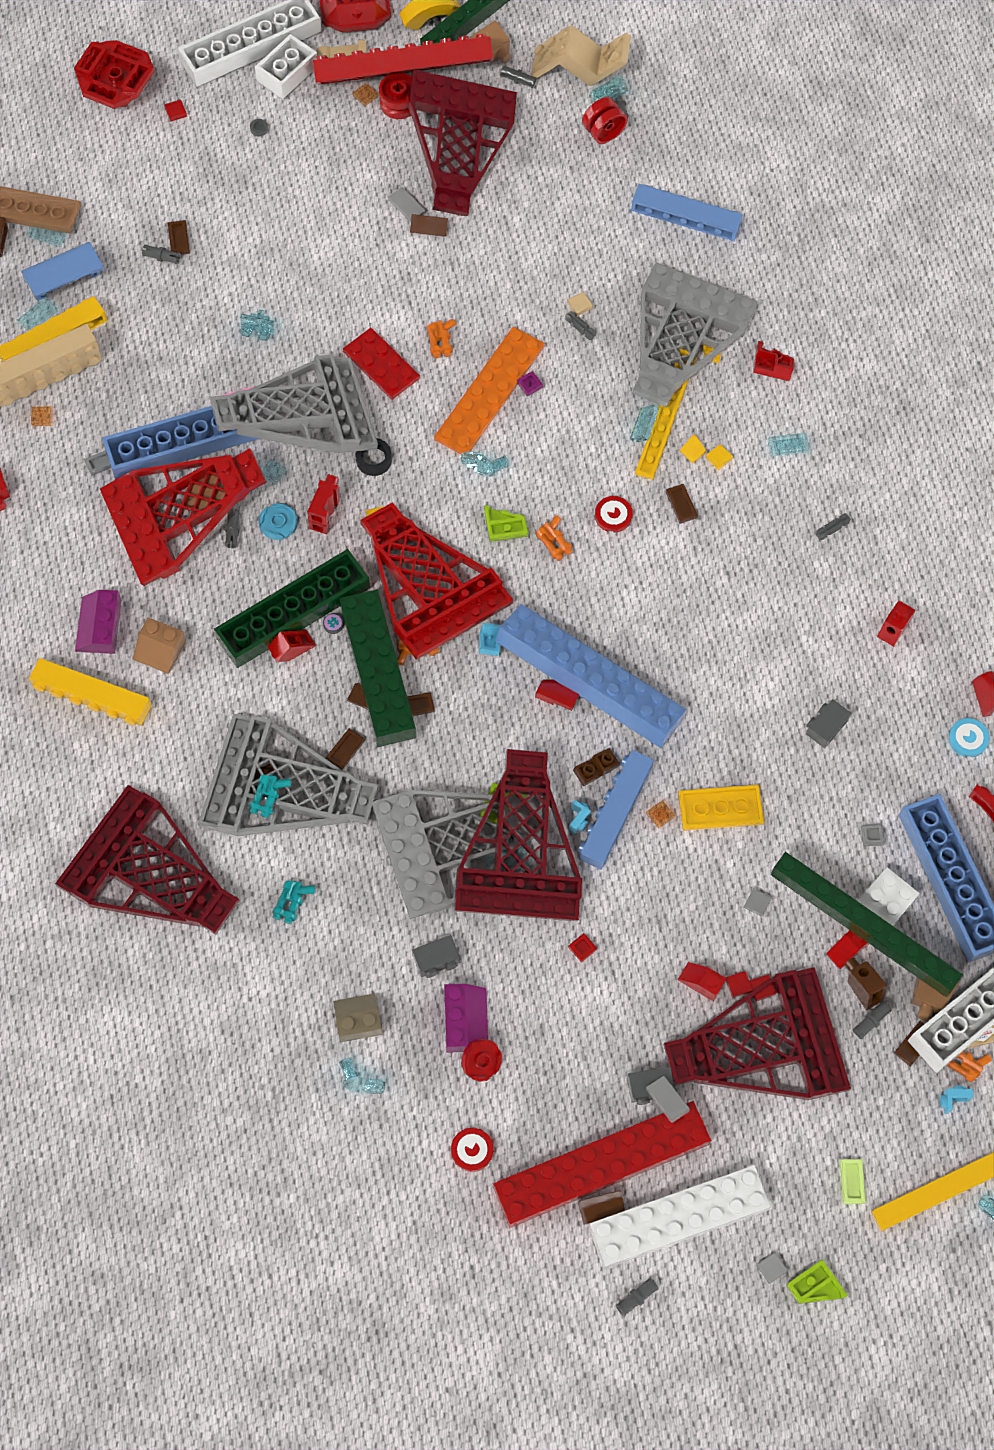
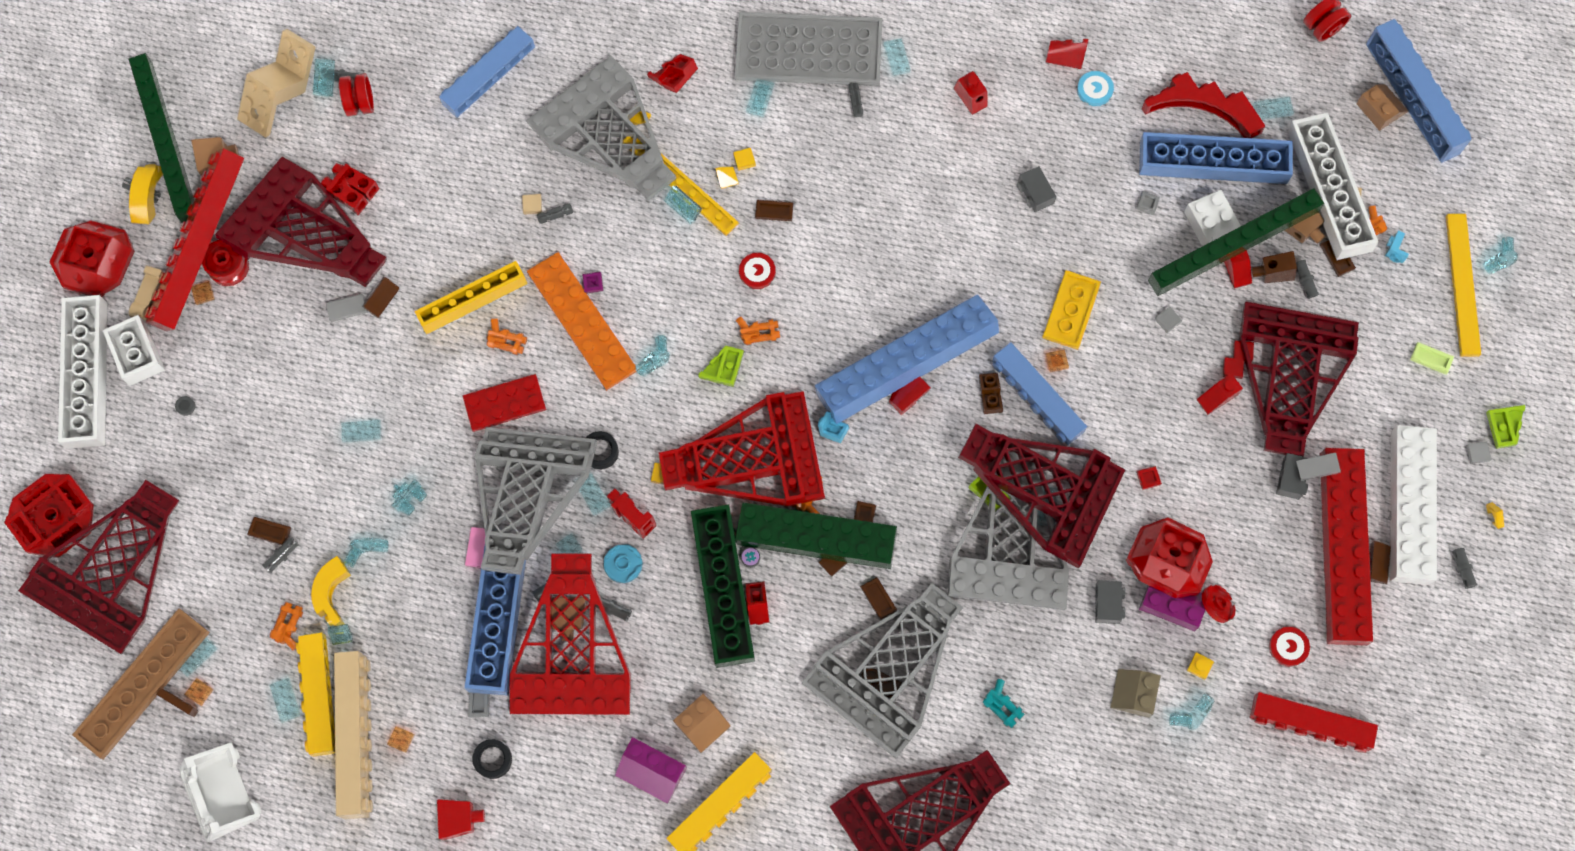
camera: 60 degrees left, 5 degrees up
medium blue piece [21,242,104,300] -> none
red tile [164,99,187,122] -> none
teal piece [249,774,292,819] -> none
dark grey pin [500,65,536,88] -> none
medium azure bracket [569,800,591,835] -> none
none -> dark red wing [18,480,180,655]
none -> clear orange tile [184,678,214,706]
none -> orange piece [269,602,303,651]
none -> yellow arch [311,556,351,629]
none -> red hips [321,163,380,216]
none -> clear light blue tile [328,624,353,645]
none -> clear light blue tile [342,420,381,443]
none -> clear light blue arm [343,538,388,568]
none -> yellow brick [414,261,528,334]
none -> black tyre [472,739,512,779]
none -> clear light blue tile [579,473,611,516]
none -> light grey plate [735,12,882,86]
none -> clear light blue tile [884,38,911,76]
none -> red piece [1125,517,1213,598]
none -> yellow plate [1187,652,1214,680]
none -> red brick [1250,692,1378,753]
none -> yellow tile [1486,502,1504,529]

